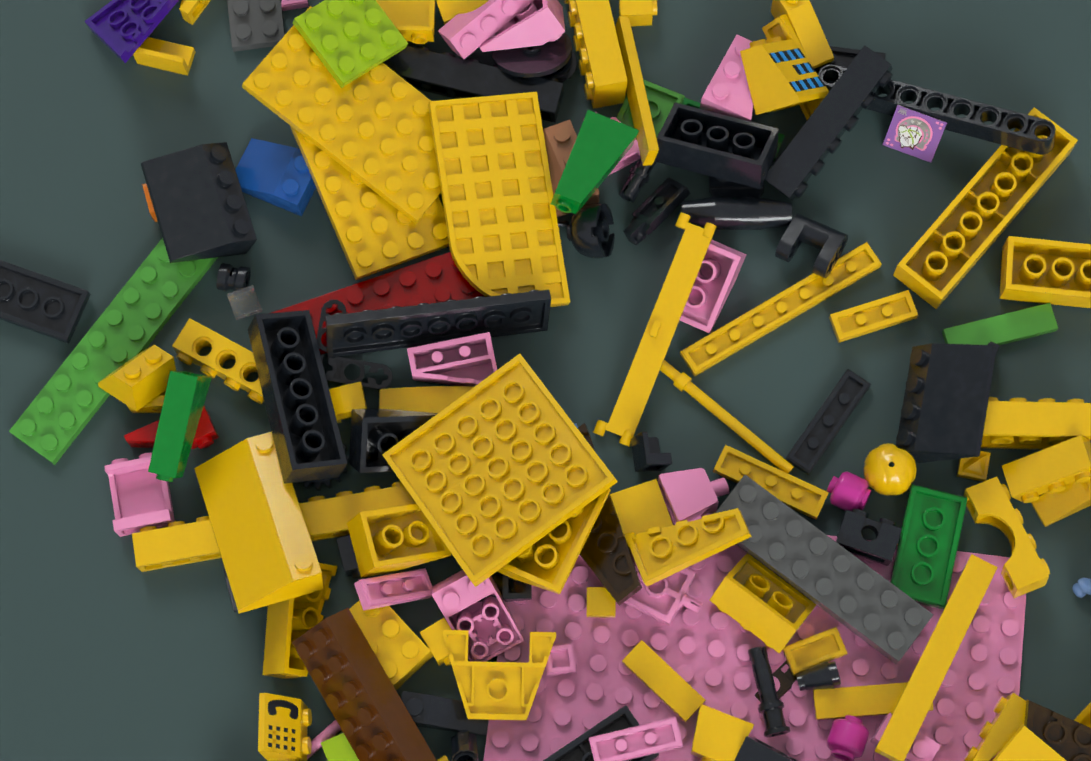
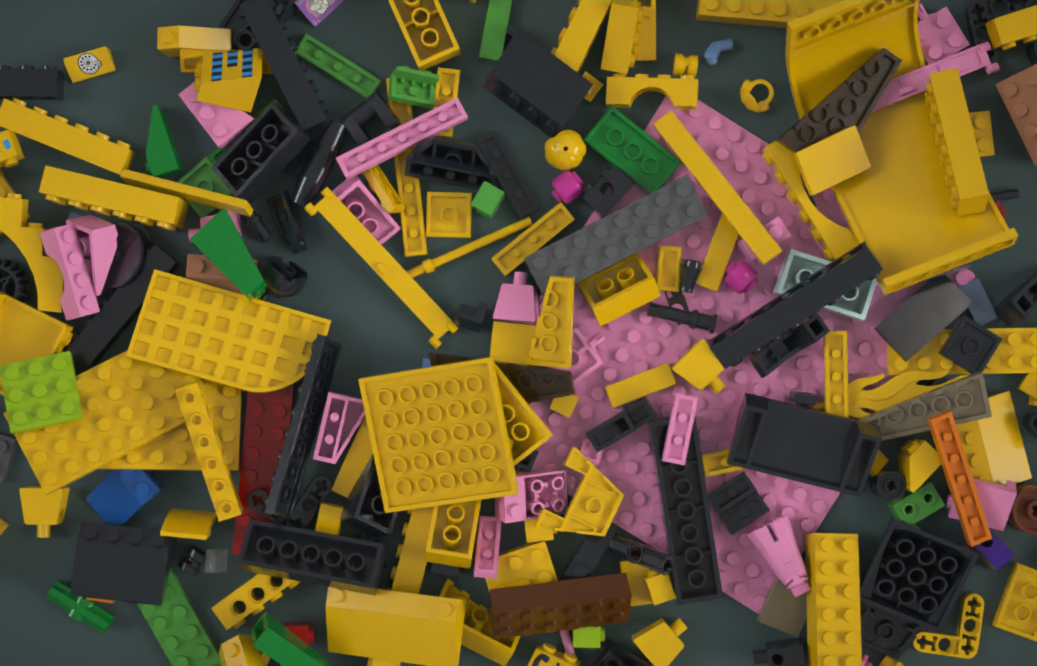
camera: 70 degrees left, 15 degrees up
none -> yellow torso [19,486,70,538]
none -> green piece [46,580,116,633]
none -> green slope [145,104,183,178]
none -> yellow slope [160,508,217,540]
none -> yellow brick [175,380,243,522]
none -> bright green tile [295,33,382,98]
none -> bright pink plate [336,97,468,180]
none -> yellow plate [361,165,406,214]
none -> bright green bracket [389,66,439,109]
none -> black wedge [405,136,497,190]
none -> yellow tile [426,192,472,238]
none -> bright green panel [471,181,505,220]
none -> black slope [586,396,657,453]
none -> yellow wheel [673,53,698,78]
none -> yellow piece [740,79,774,113]

